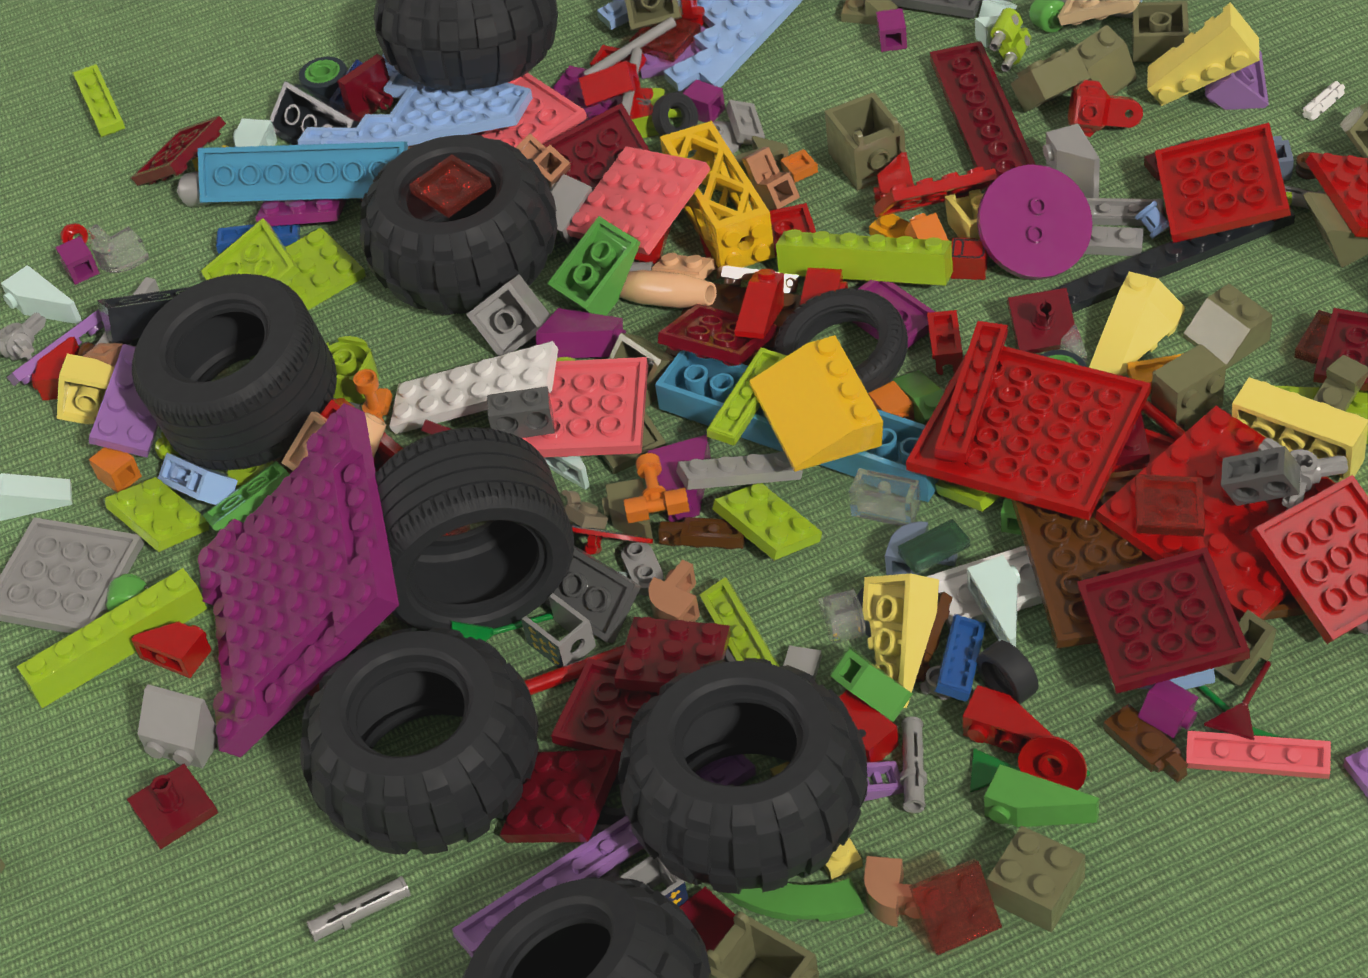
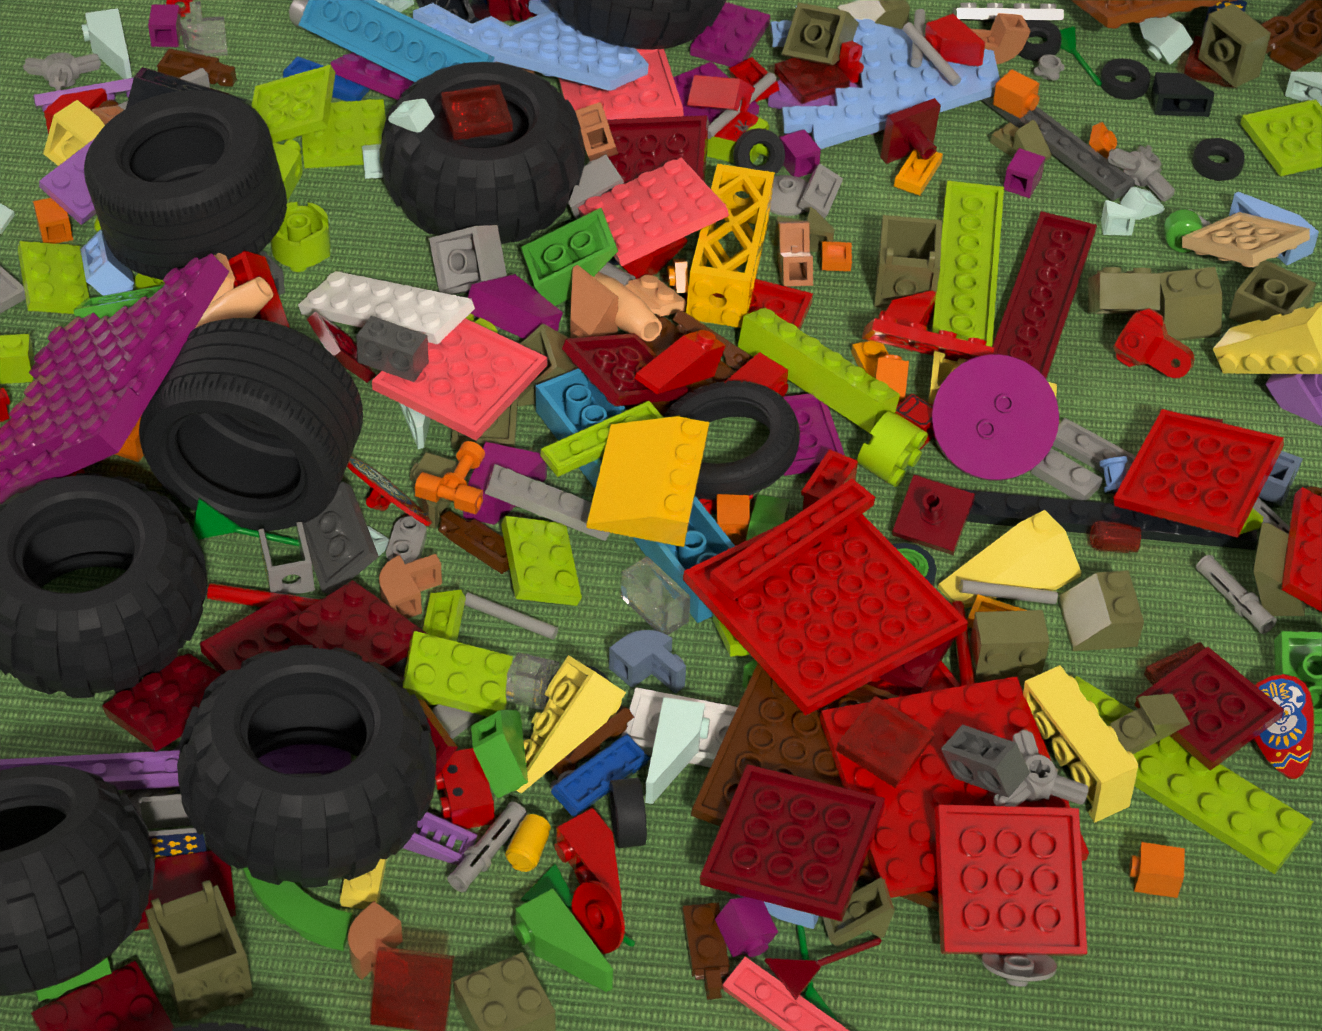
camera: 20 degrees right, 0 degrees up
orange bar [353,369,393,422] -> none
dark tan plate [562,490,608,529] -> none
light grey bar [583,17,676,76] -> none
clear green tile [898,519,970,574] -> none
lime piece [989,8,1031,72] -> none
light grey slope [1043,124,1100,198] -> none
clear slope [1060,324,1087,363] -> none
none -> reddish brown hinge [157,48,237,87]
none -> light aqua slope [362,144,383,179]
none -> light aqua slope [388,98,434,133]
none -> lime plate [403,631,513,717]
none -> light grey bar [465,592,558,640]
none -> yellow piece [505,814,551,872]
none -> nougat slope [570,265,619,338]
none -> light orange plate [667,259,688,293]
none -> magenta plate [690,2,771,67]
none -> lime brick [857,411,928,487]
none -> dark red tile [880,98,941,164]
none -> light orange plate [894,149,943,196]
none -> lime plate [932,180,1004,347]
none -> light grey bar [959,580,1058,605]
none -> clear red piece [1090,520,1141,554]
none -> light grey pin [1196,555,1277,634]

